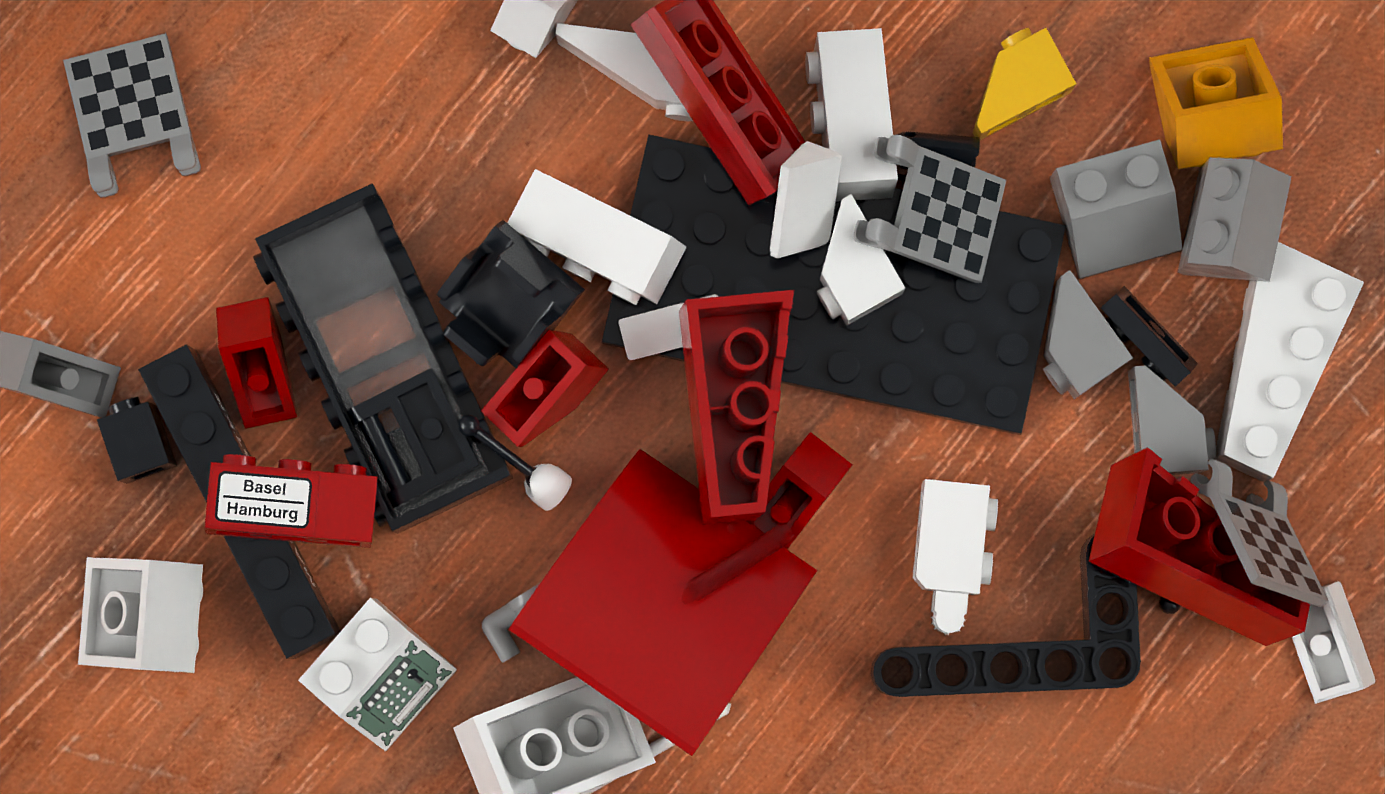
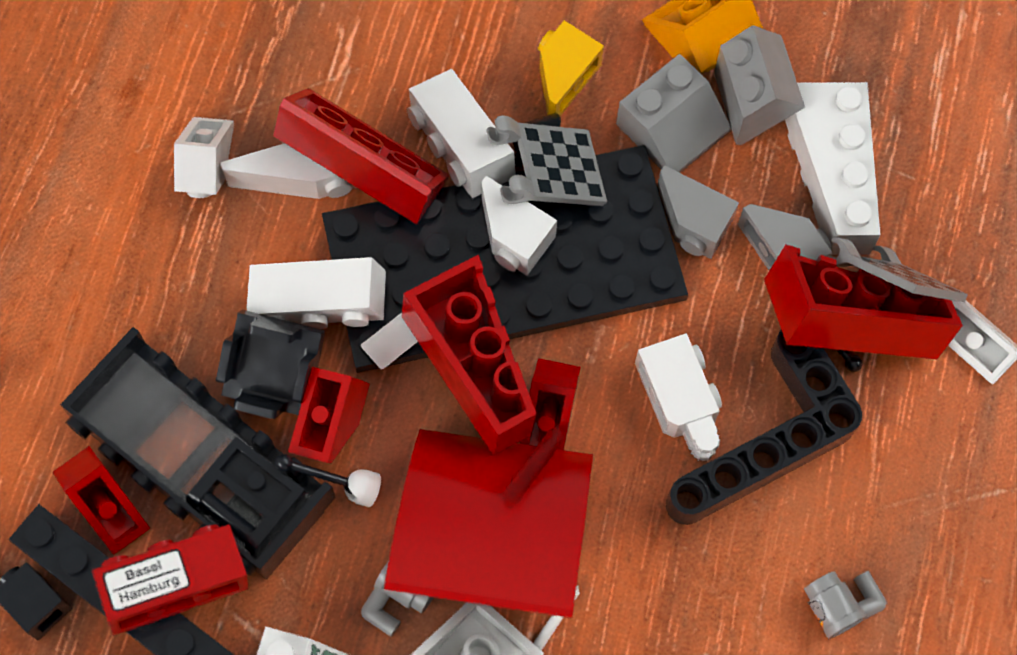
camera: 30 degrees left, 15 degrees down
white slope [770,141,842,258] -> none
black plate [1101,286,1198,387] -> none

